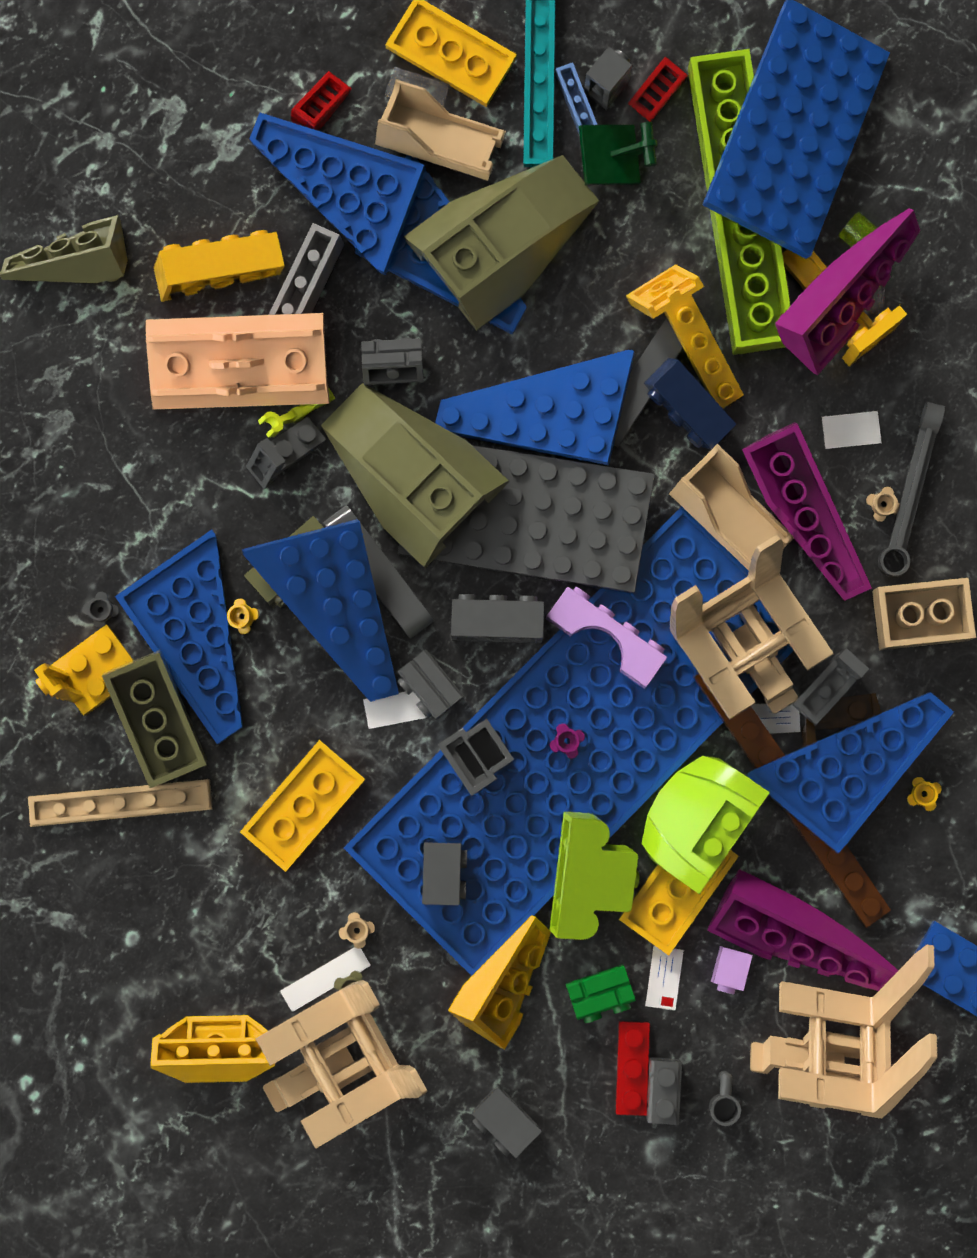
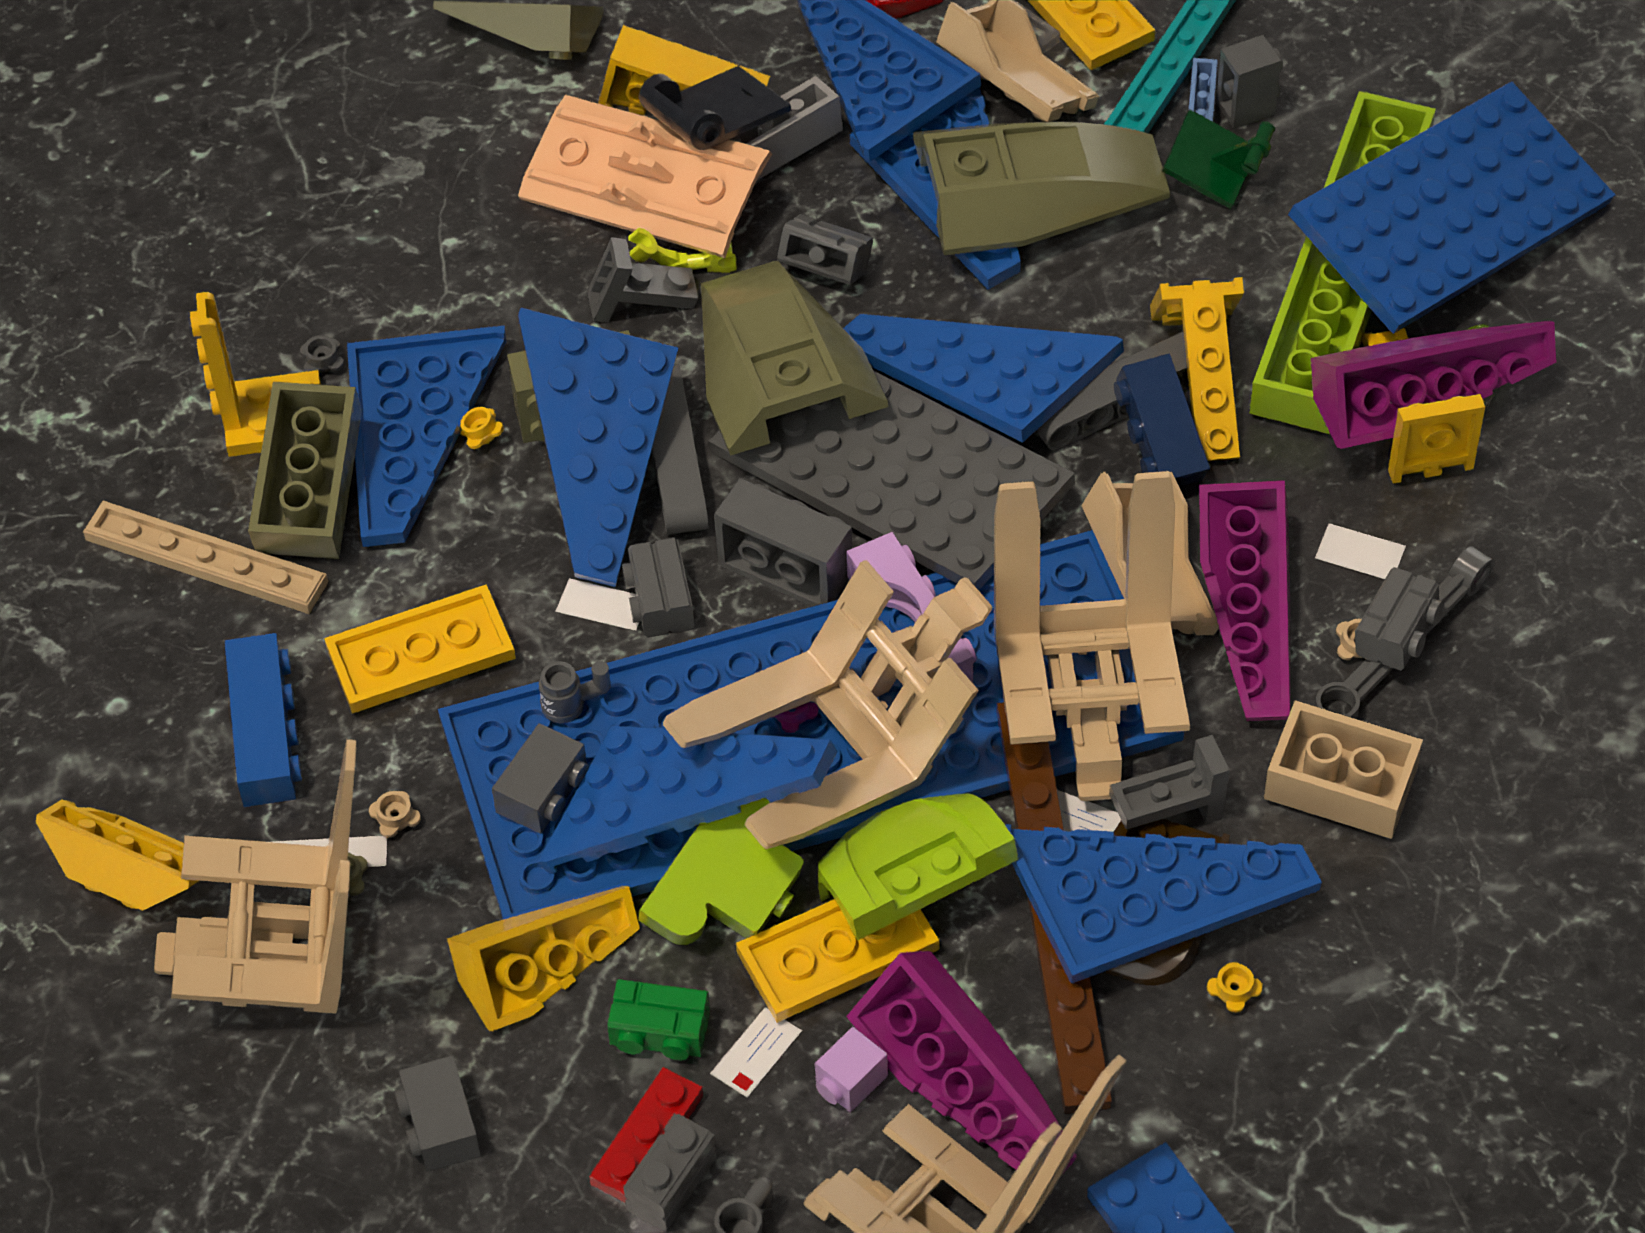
camera: 30 degrees right, 30 degrees down
dark grey plate [438,719,514,796] -> none
red slope [628,57,689,122] -> none
none -> blue brick [225,633,302,807]
none -> blue wing [538,726,837,873]
none -> dark grey piece [539,661,611,723]
none -> black door [639,65,791,150]
none -> tan piece [663,560,992,849]
none -> dark grey brick [1355,567,1444,671]

